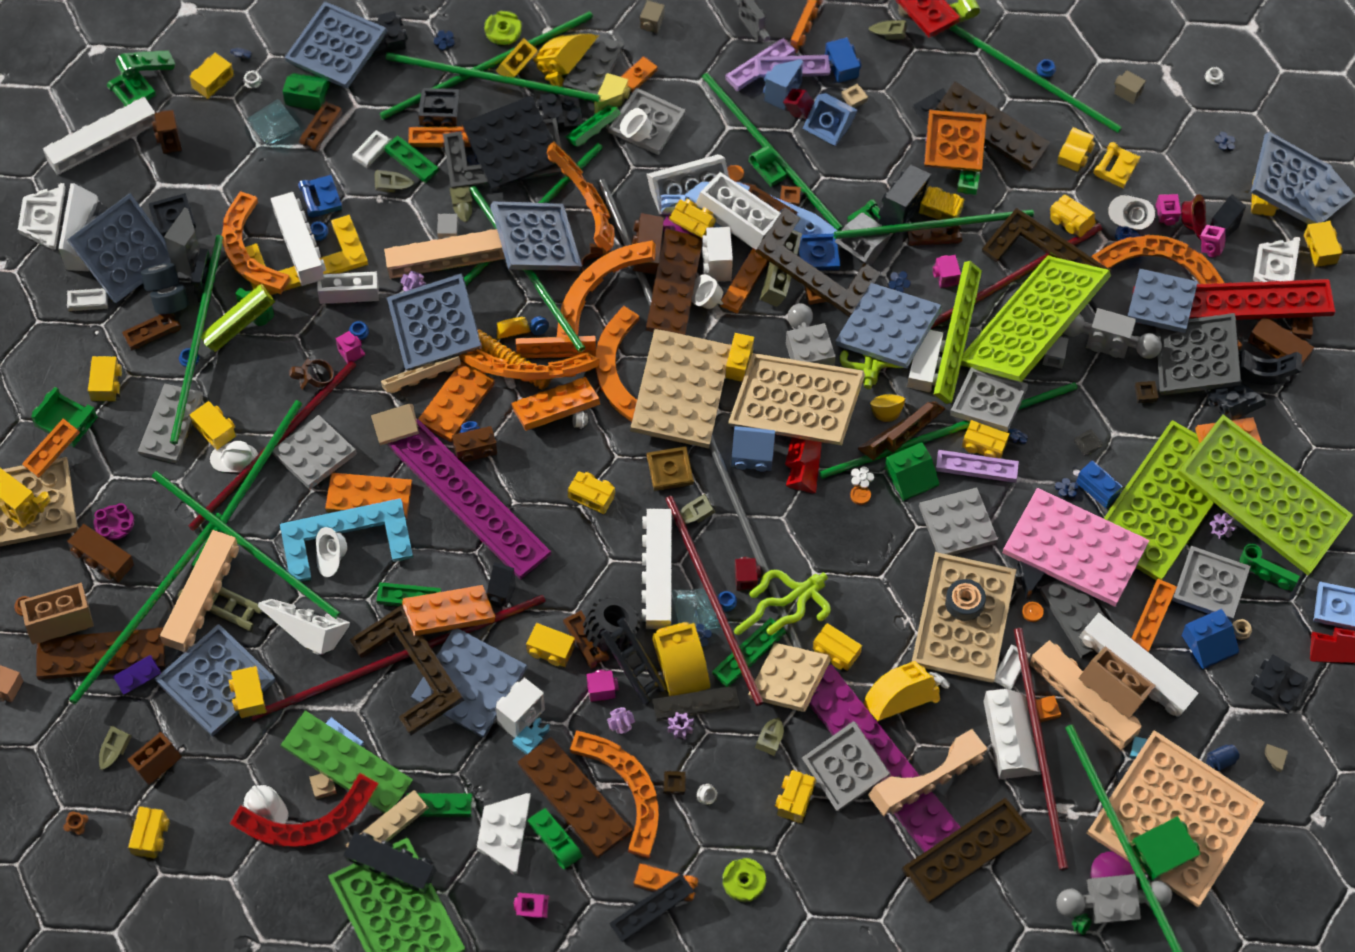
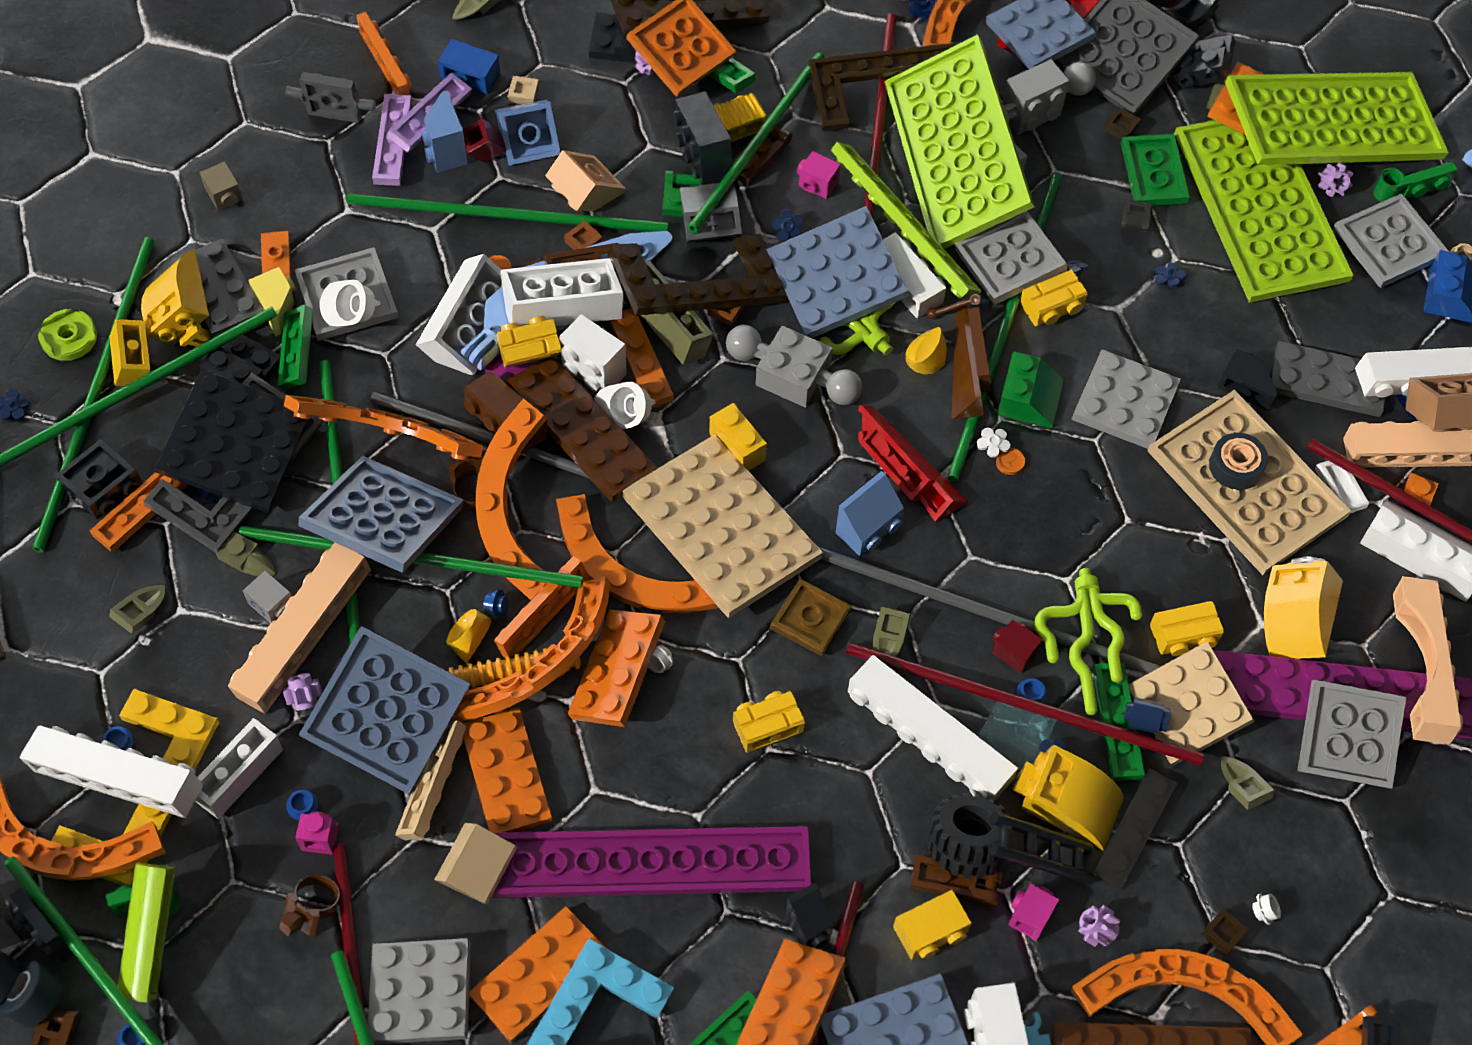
camera: 50 degrees left, 0 degrees up
blue plate [298,175,342,217] -> none
white tile [352,130,391,168] -> none
green plate [384,136,439,183] -> none
reddish brown brick [452,426,497,463] -> none
blue plate [460,421,480,433] -> none
lavender gear [668,712,693,740] -> none
lime plate [723,858,766,902] -> none
tan plate [728,353,865,446] -> none
green plate [749,146,787,187] -> none
yellow brick [775,770,816,823] -> none
blue plate [798,233,840,271] -> none
lavender plate [936,450,1019,483] -> none
bright pink plate [1002,488,1149,606] -> none
orange piece [1022,602,1043,622] -> none
yellow brick [1050,195,1095,237] -> none
blue brick [1076,460,1123,508] -> none
orange plate [1131,579,1177,652] -> none
none -> light nougat slope [545,150,626,212]
none -> reddish brown hinge [927,294,982,319]
none -> green plate [1121,134,1190,207]
none -> dark blue brick [1123,697,1171,734]

